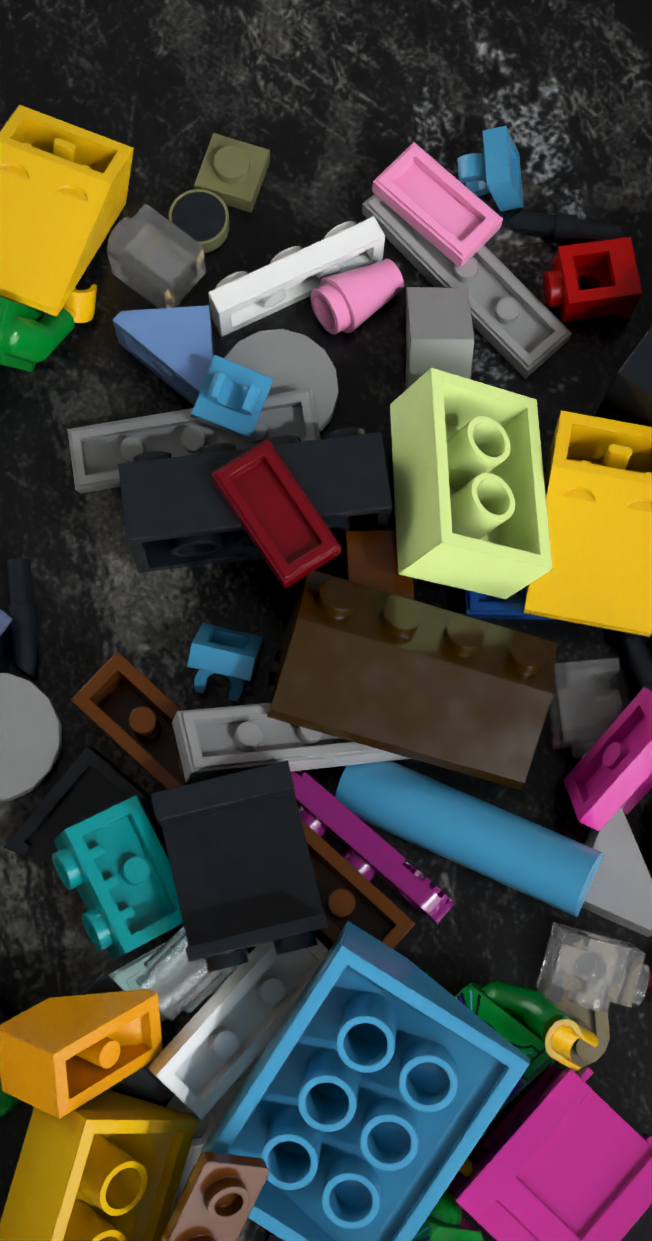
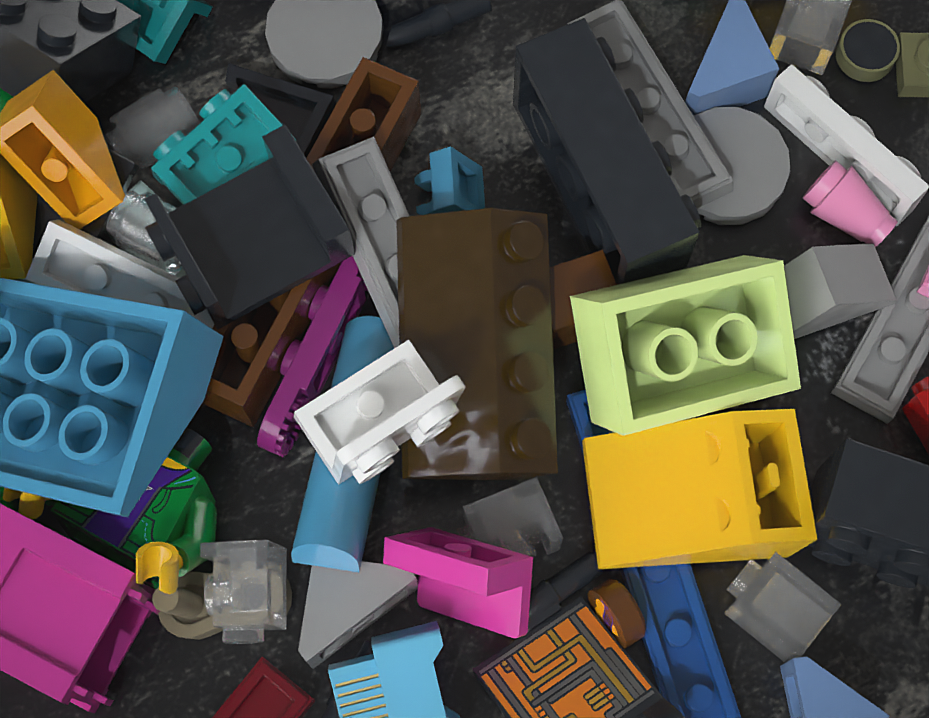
camera: 80 degrees right, 5 degrees down
dark azure tile [190,355,273,441] -> none
dark red tile [211,439,342,589] -> none
none -> clear brick [105,86,200,170]
none -> white bracket [294,340,466,485]

